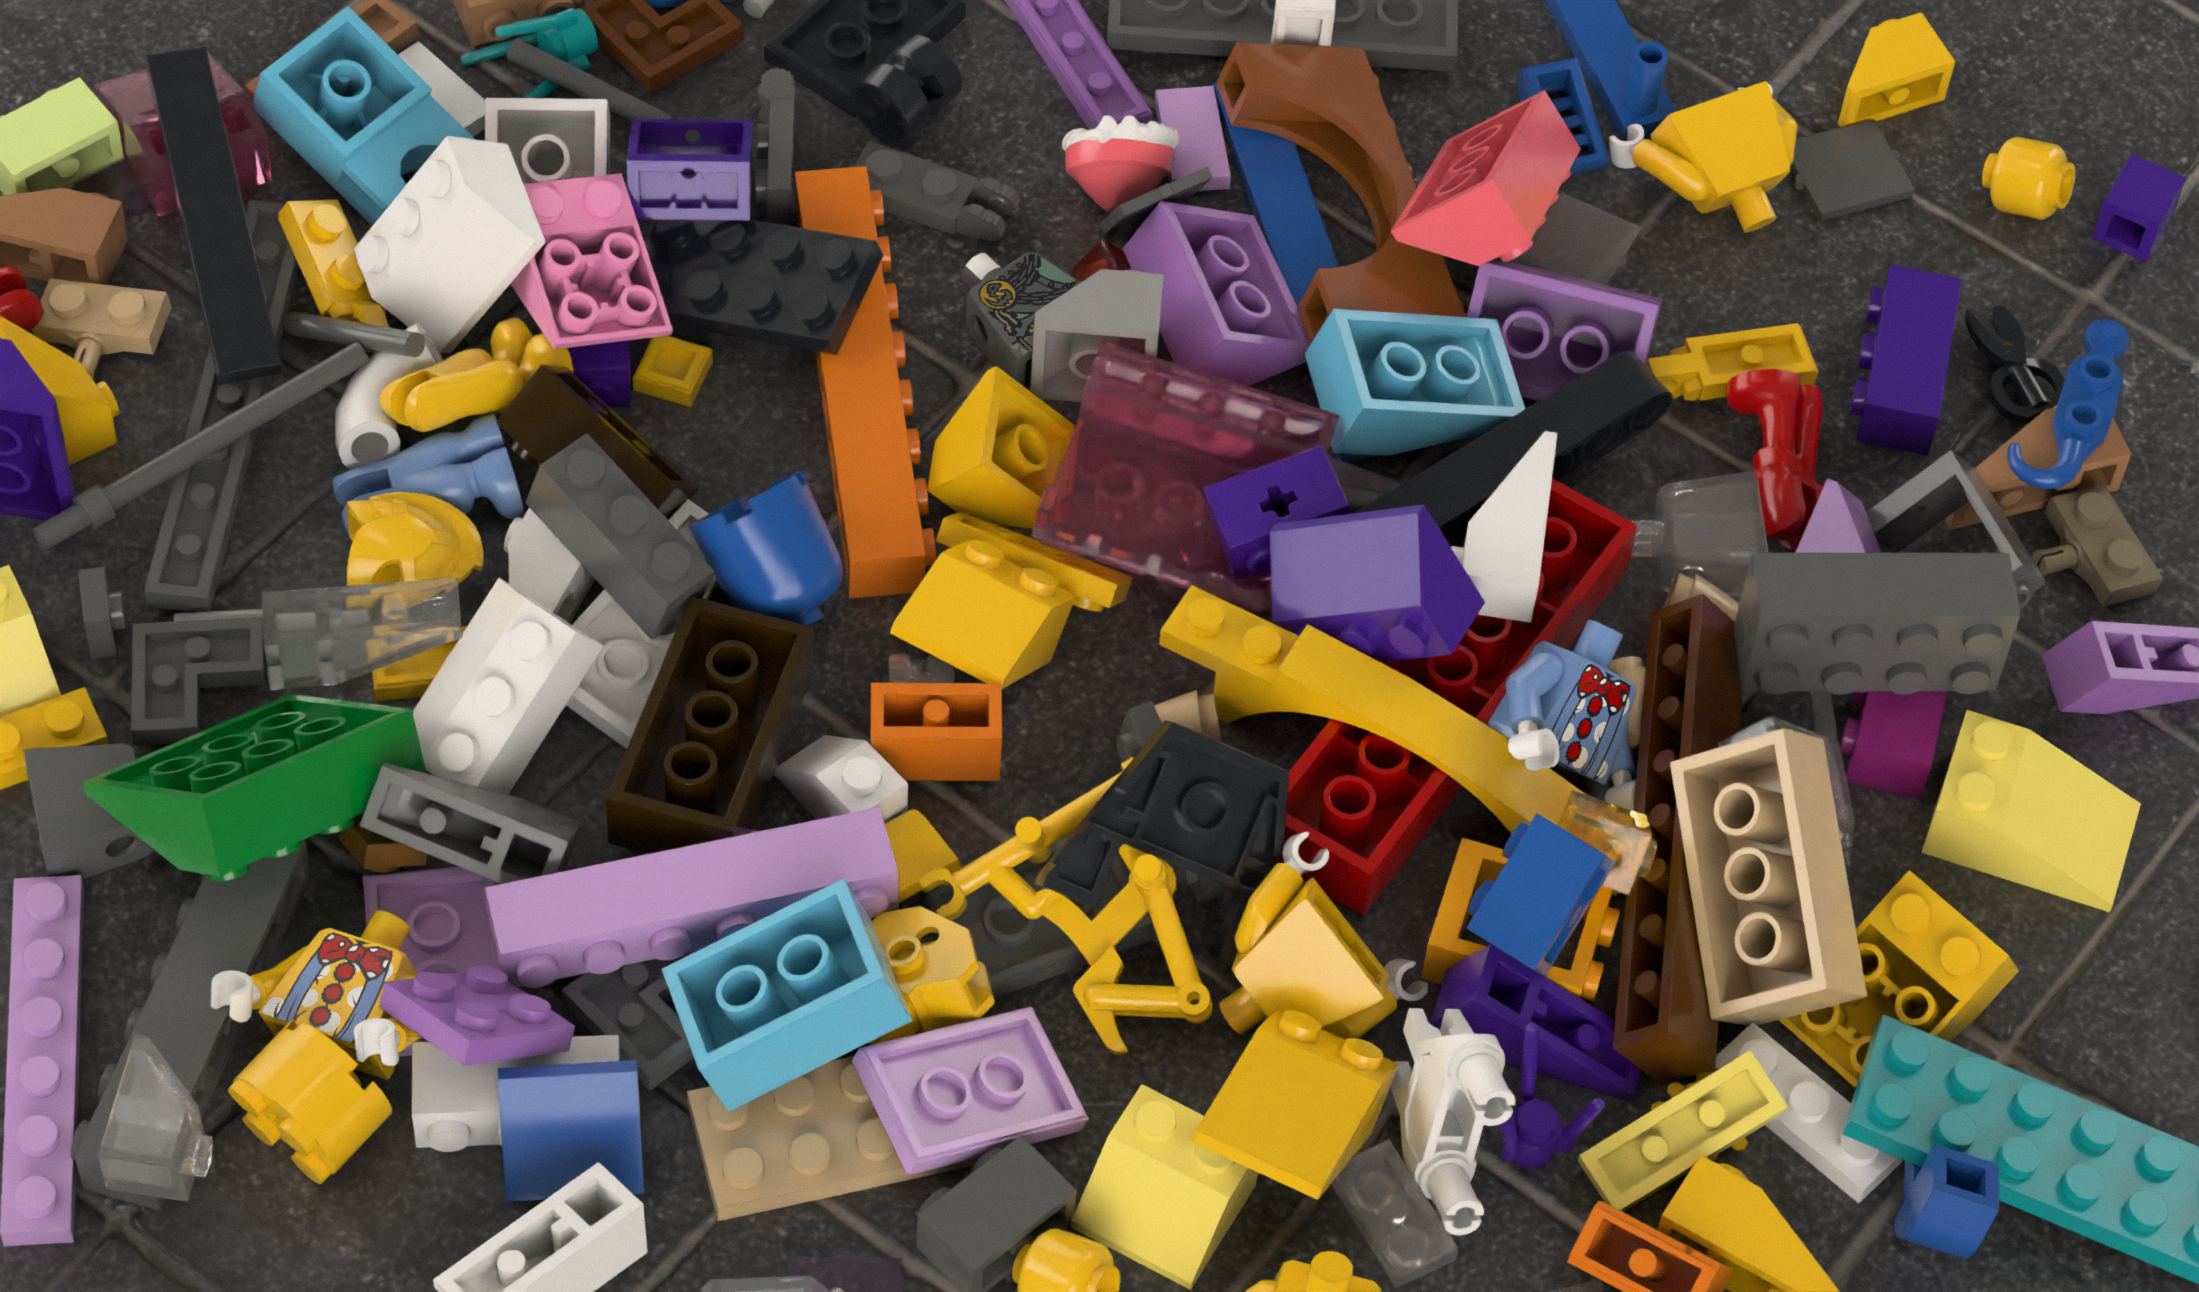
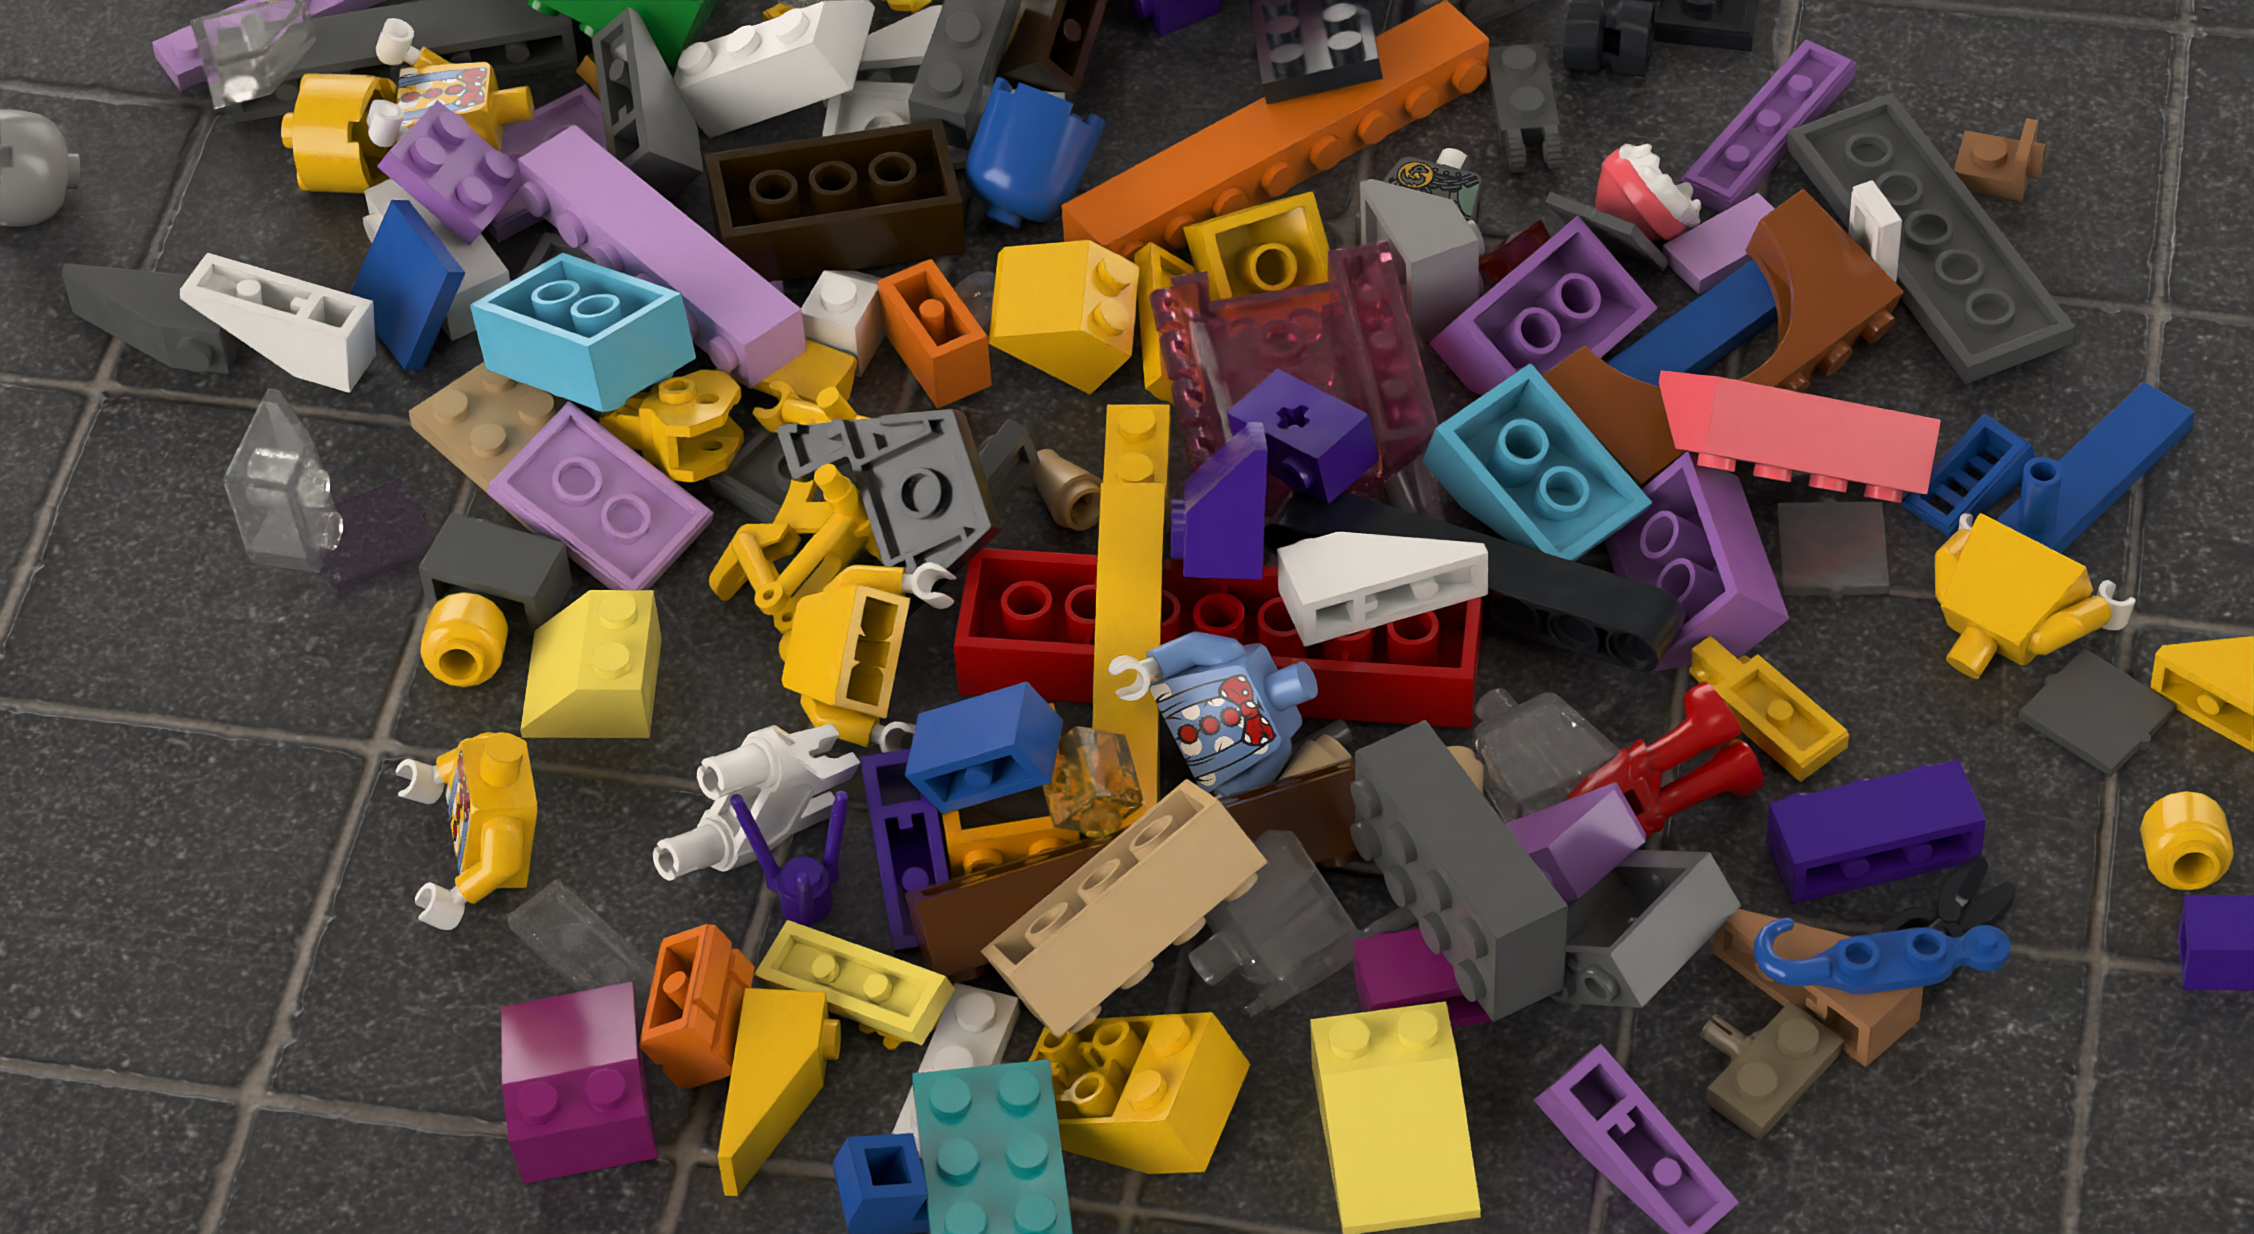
camera: 70 degrees right, 5 degrees down
yellow tile [633,336,713,407] -> none
yellow slope [1191,1008,1399,1200] -> none
clear plate [1331,1139,1458,1288] -> none

